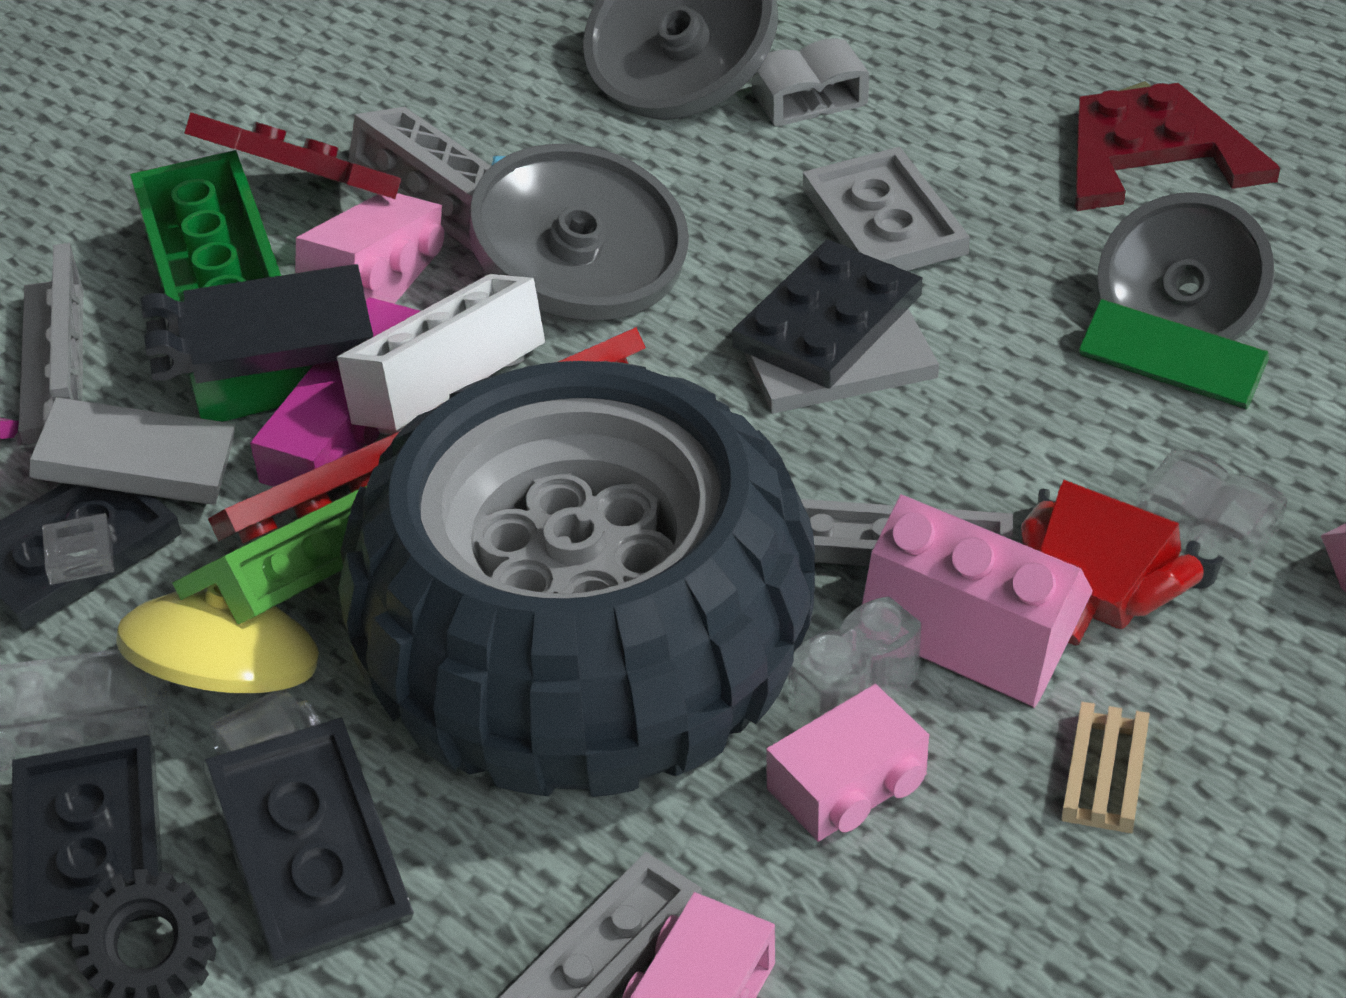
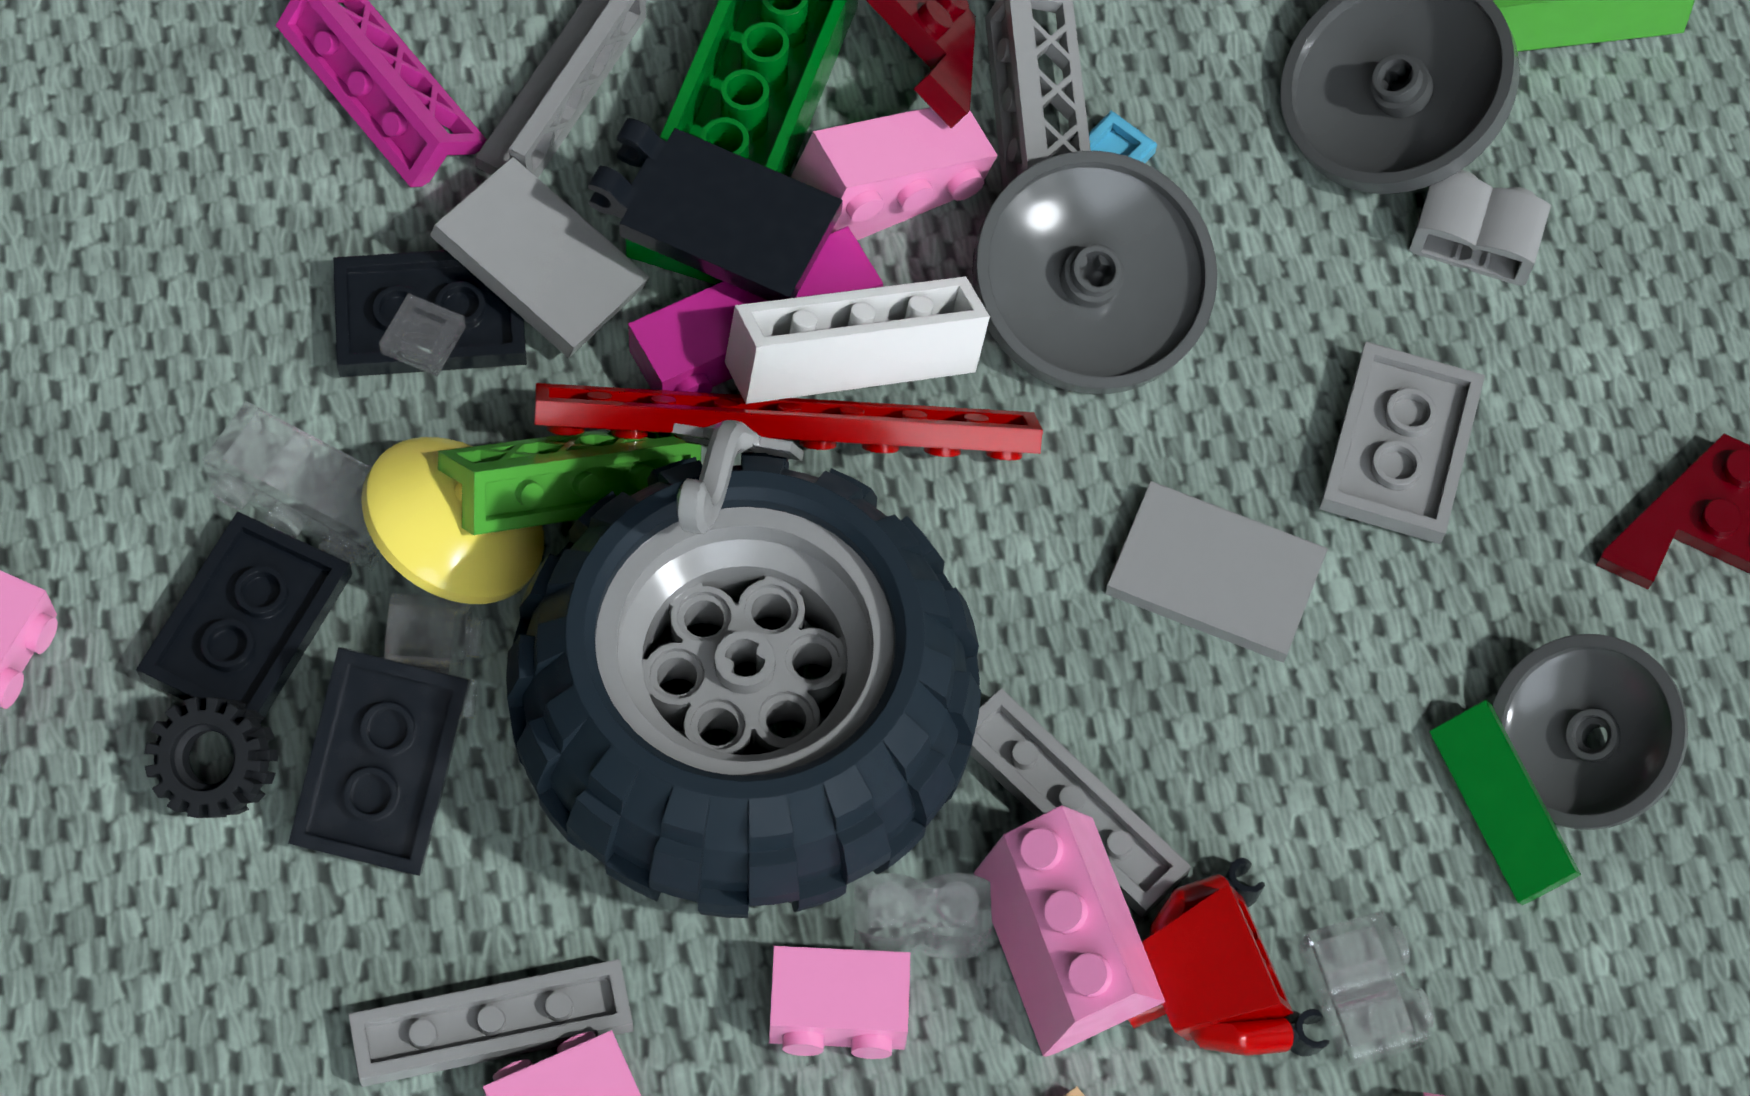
camera: 30 degrees right, 20 degrees up
black plate [732,239,923,389] -> none
none -> light grey piece [672,420,804,534]

